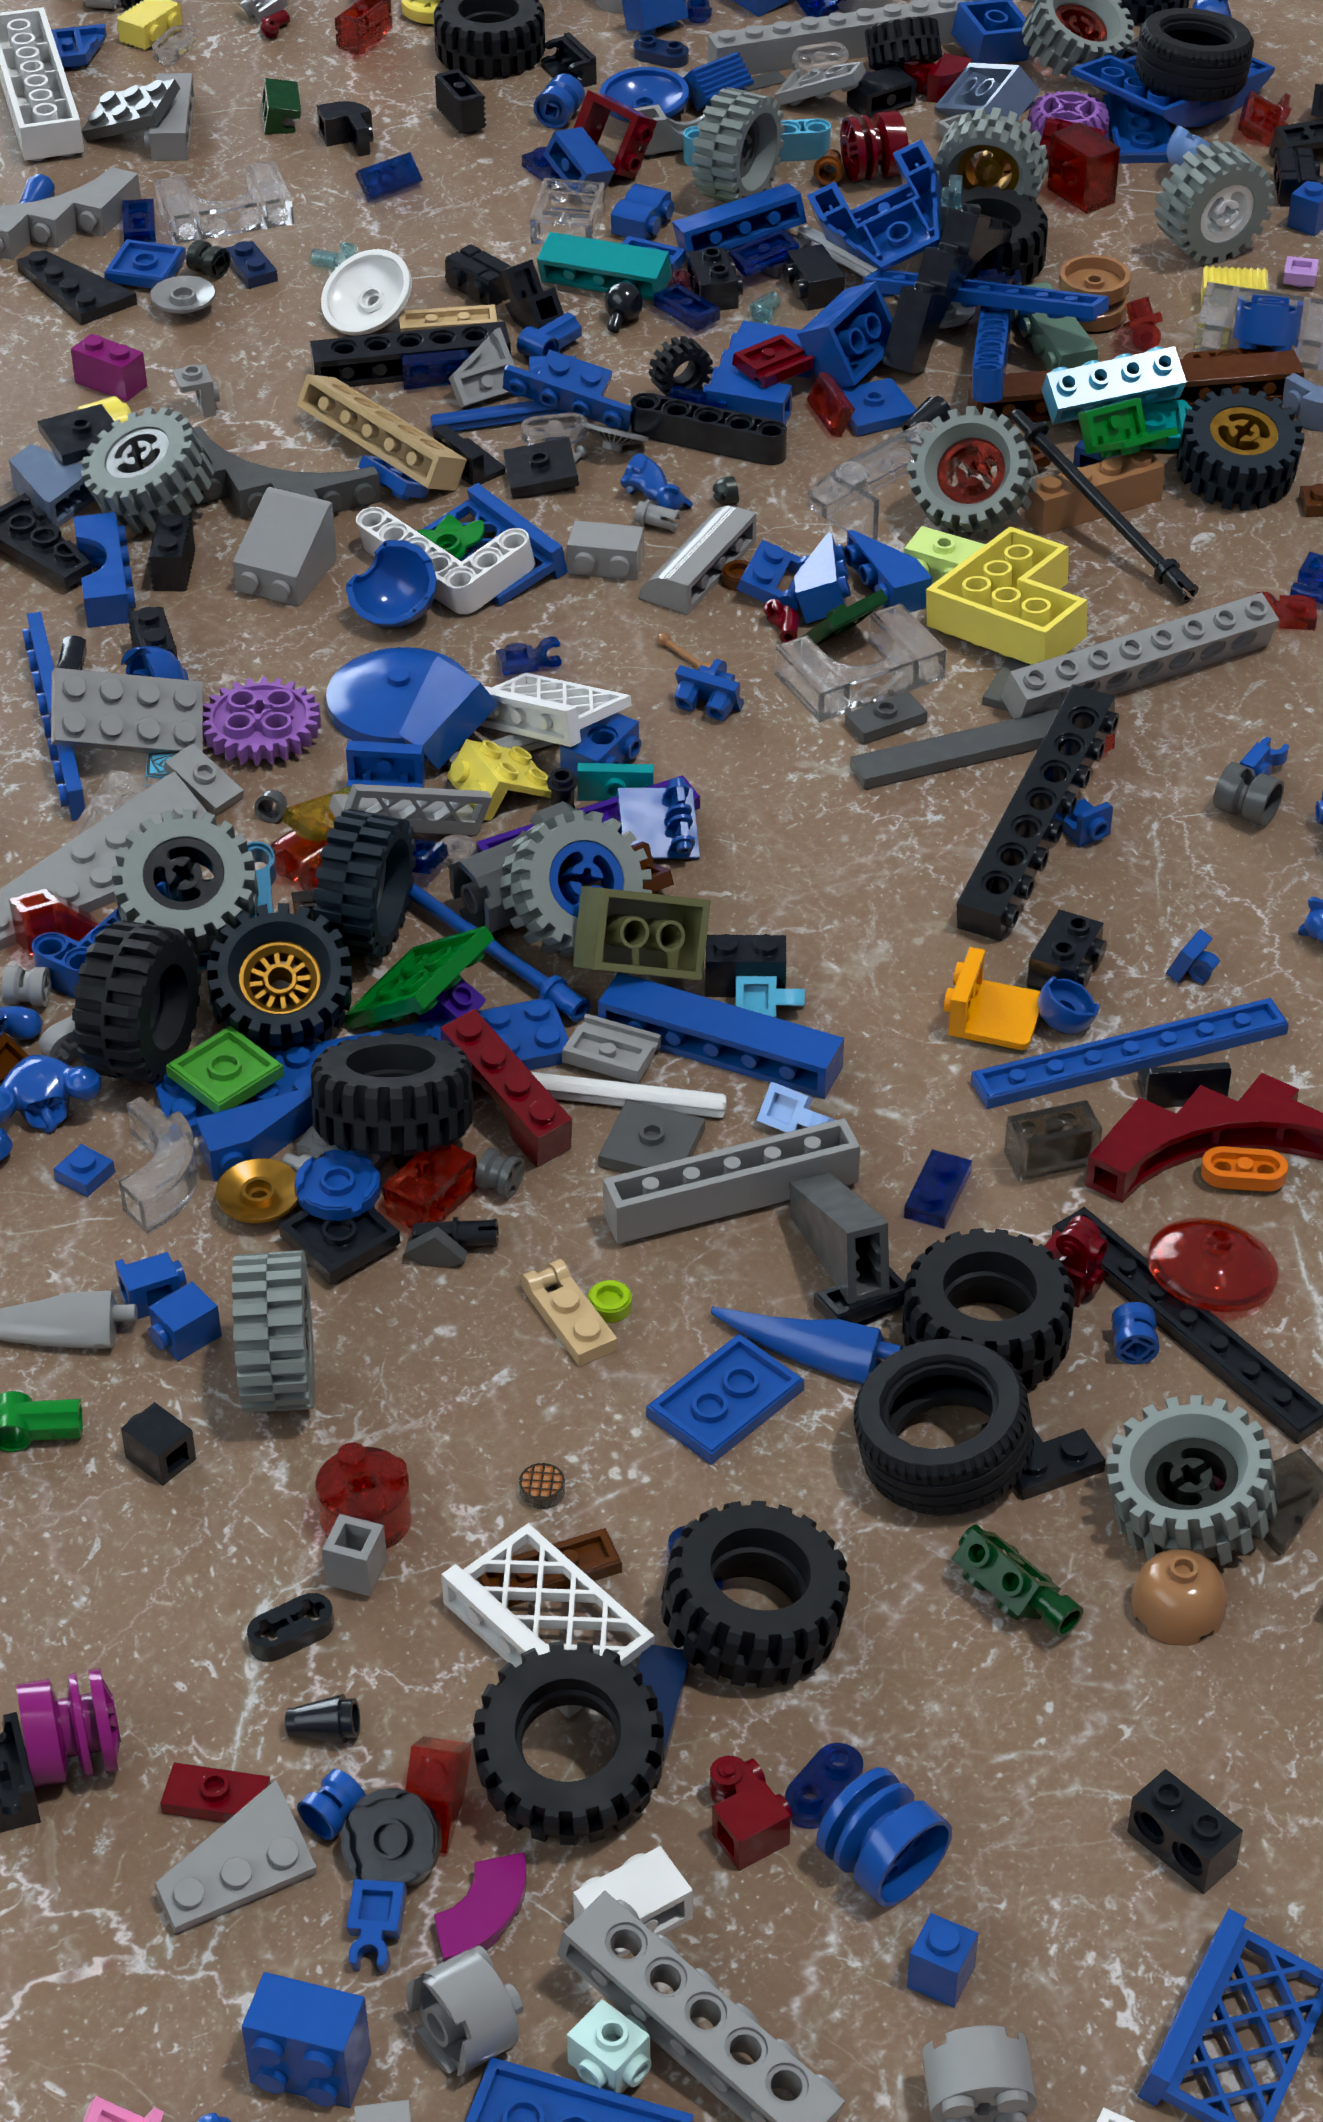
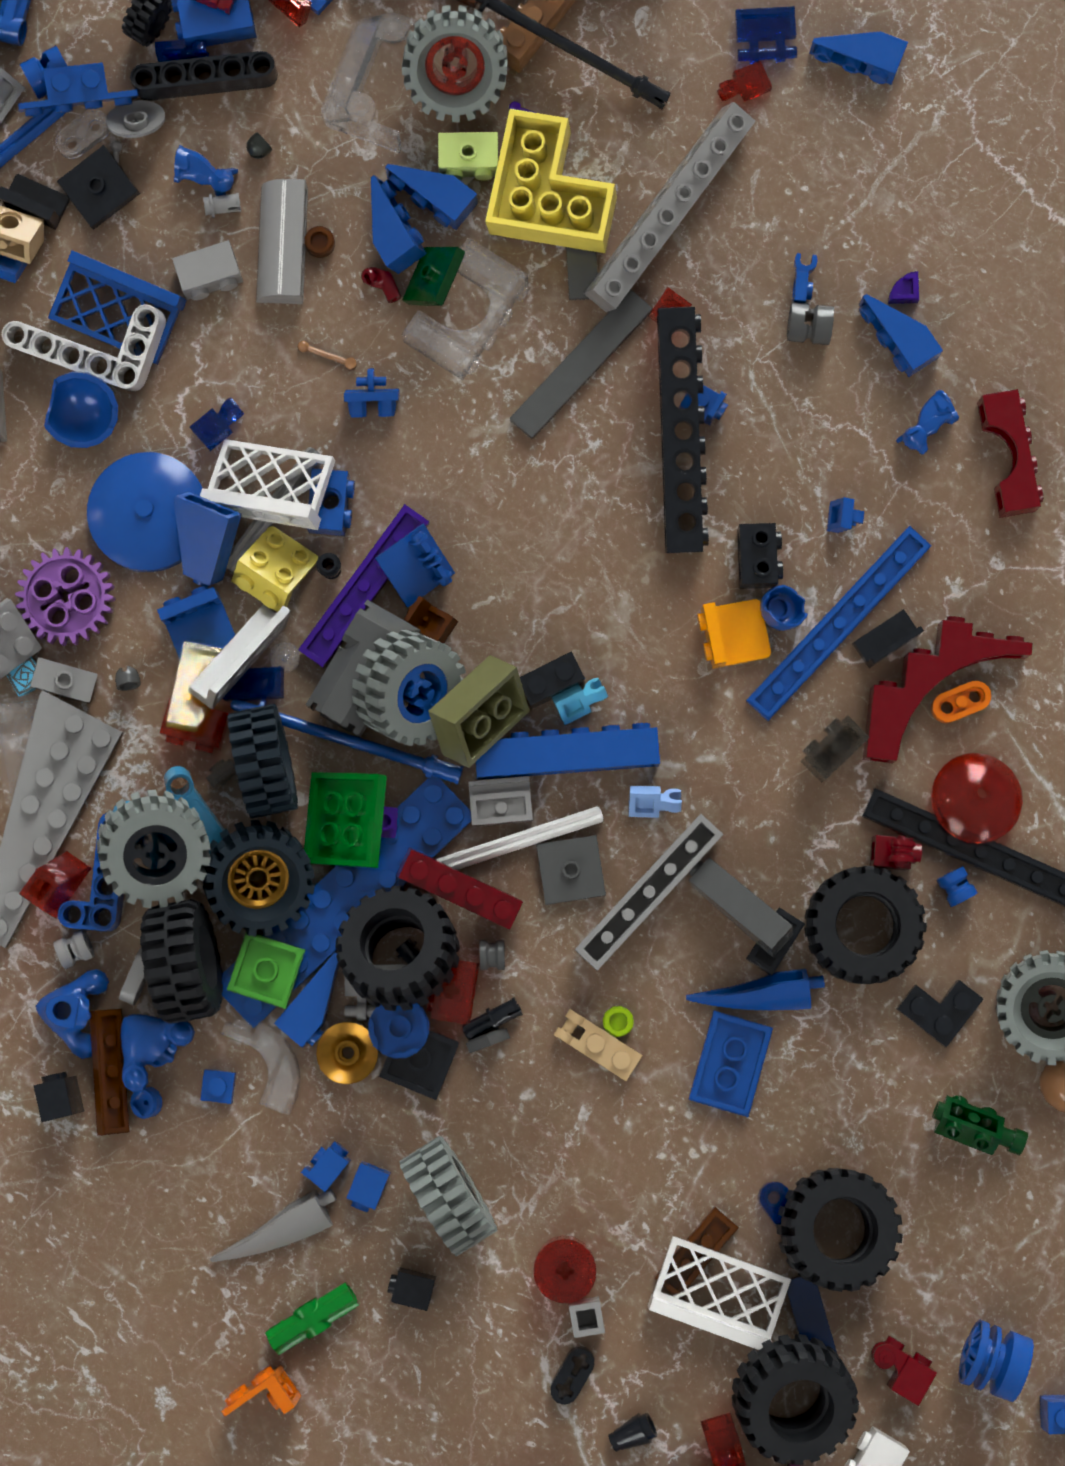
camera: 25 degrees left, 40 degrees up
green plate [416,514,485,560] -> none
clear smoke tile [519,1463,565,1509] -> none
teal plate [577,763,654,801] -> none
blue plate [736,540,809,611] -> none
clear blue plate [785,1743,863,1829] -> none
dark grey plate [845,692,928,744] -> none
black tyre [854,1338,1034,1516] -> none
clear blue plate [904,1149,972,1229] -> none

